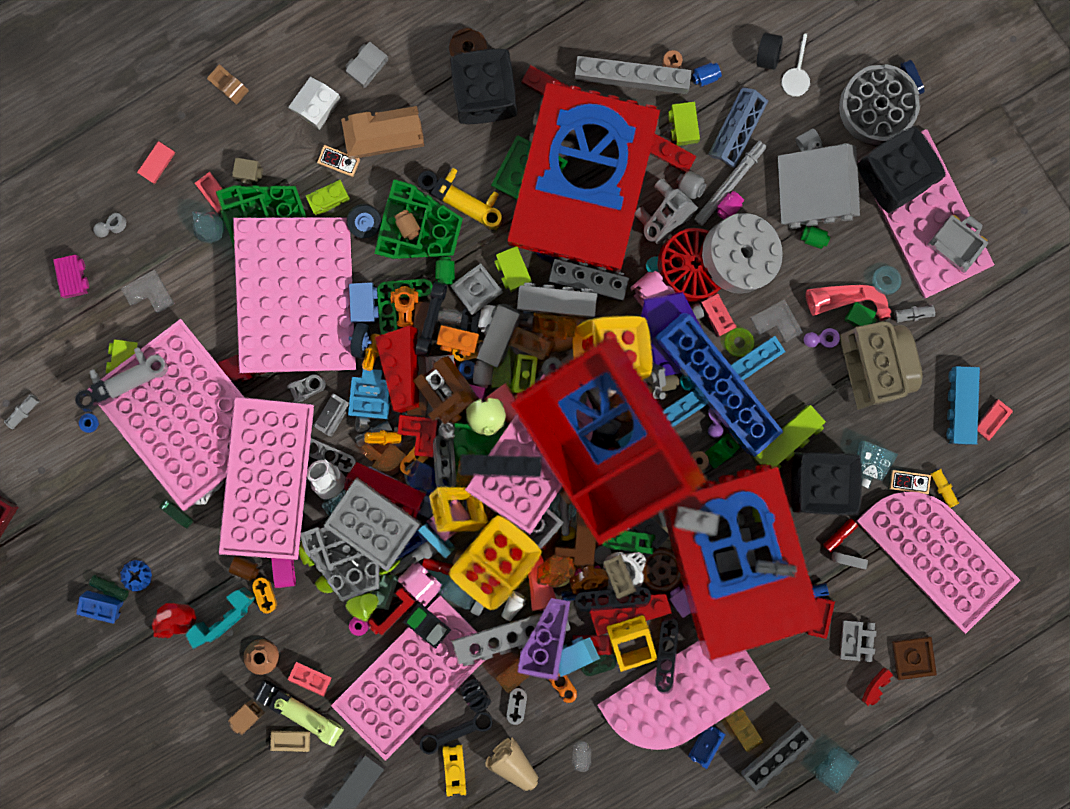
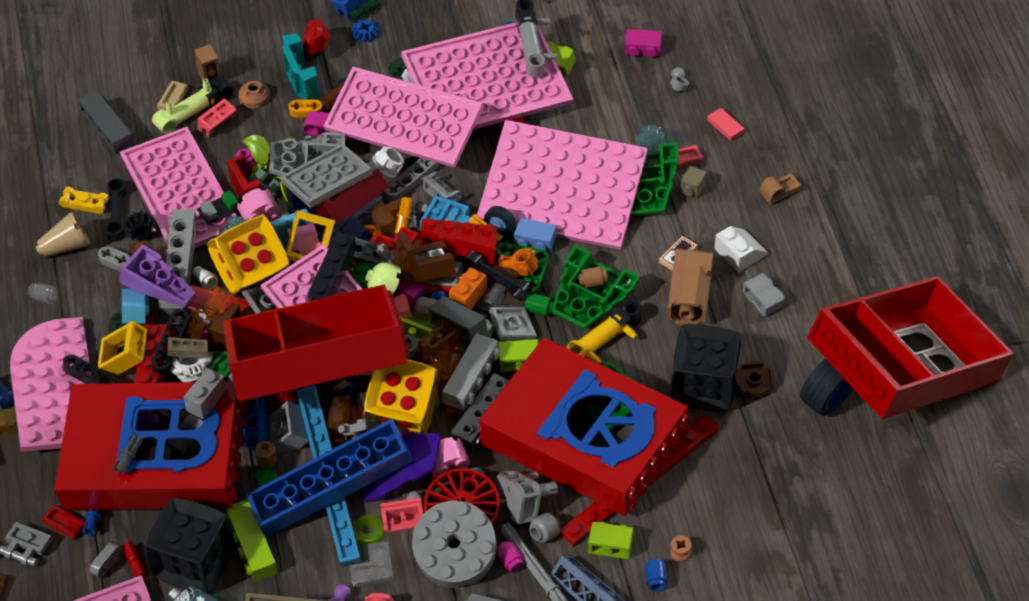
camera: 110 degrees right, 35 degrees down
clear plate [121,270,174,313] -> none
light grey piece [287,375,326,403] -> none
lime brick [306,180,350,216] -> none
black wheel [347,204,381,239] -> none
orange piece [548,674,577,703] -> none
light grey brick [575,56,692,94] -> none

